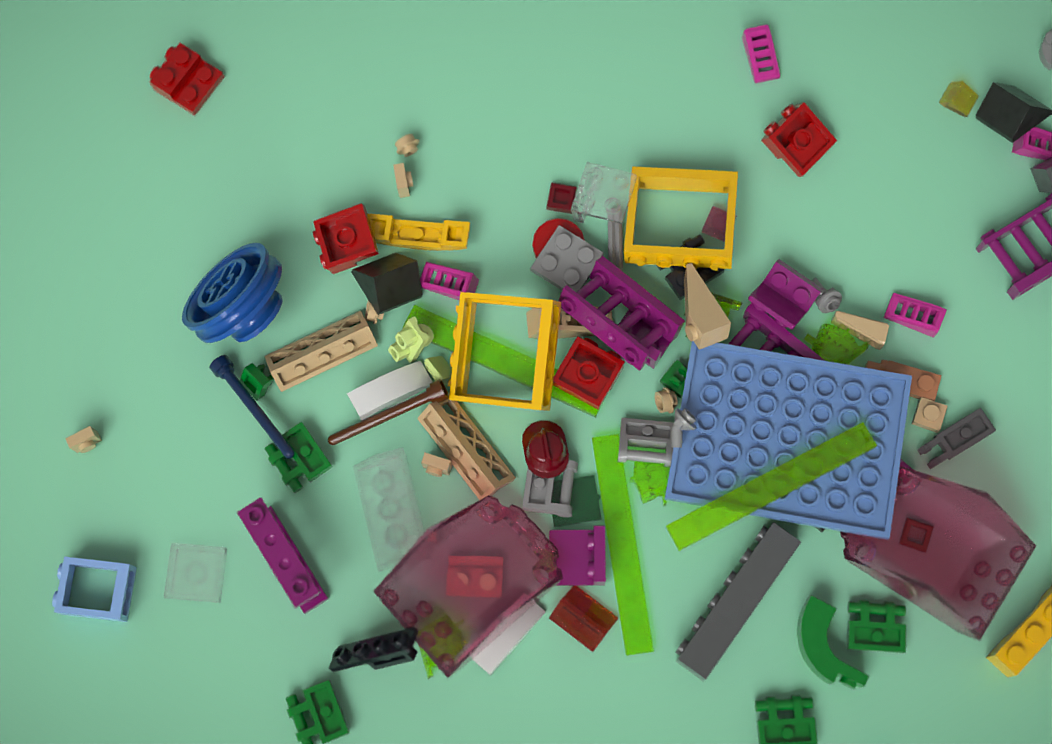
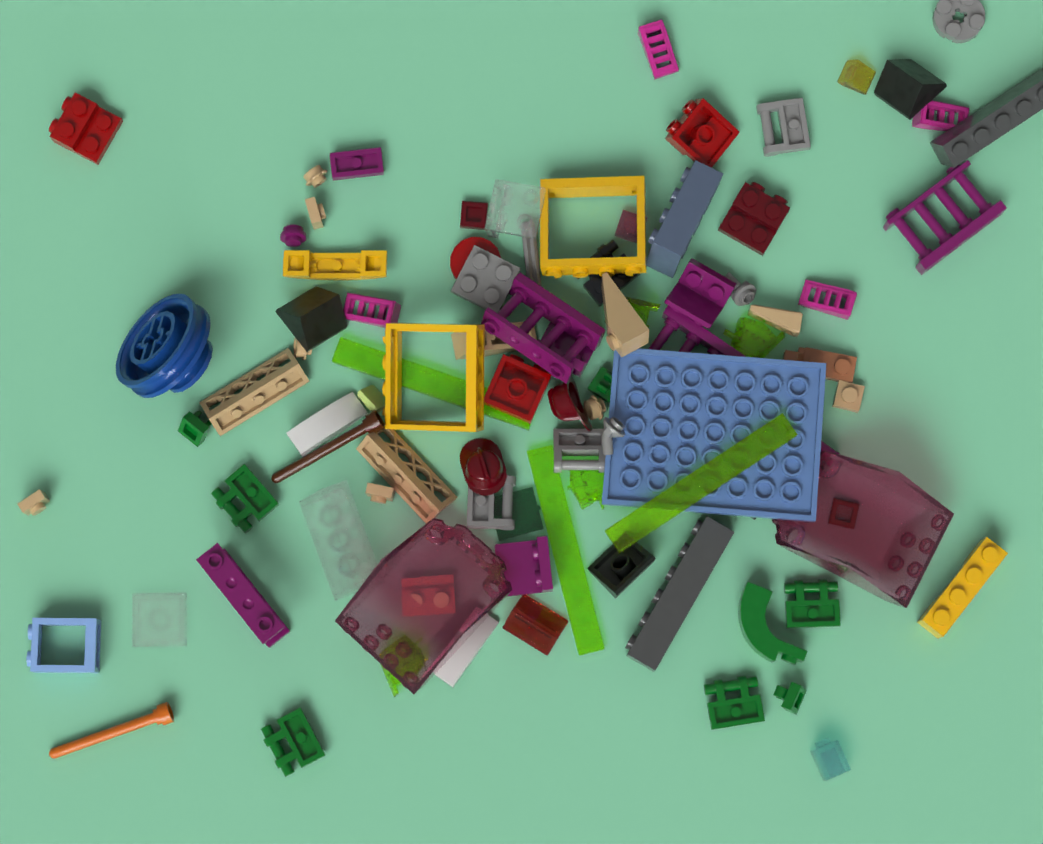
camera: 10 degrees left, 5 degrees up
dark blue piece [209,355,295,458] -> none
red plate [313,203,379,274] -> none
black bracket [329,627,419,672] -> none
yellowish green hips [388,316,434,363] -> none
dark grey hinge [917,408,997,469] -> none
none -> orange piece [49,702,174,759]
none -> magenta plate [280,225,306,247]
none -> magenta plate [330,147,384,181]
none -> dark red piece [547,376,592,432]
none -> pearl dark grey slope [587,533,655,599]
none -> sand blue wedge [646,160,724,278]
none -> dark red plate [718,182,790,256]
none -> light grey plate [756,98,811,157]
none -> green tile [773,682,807,715]

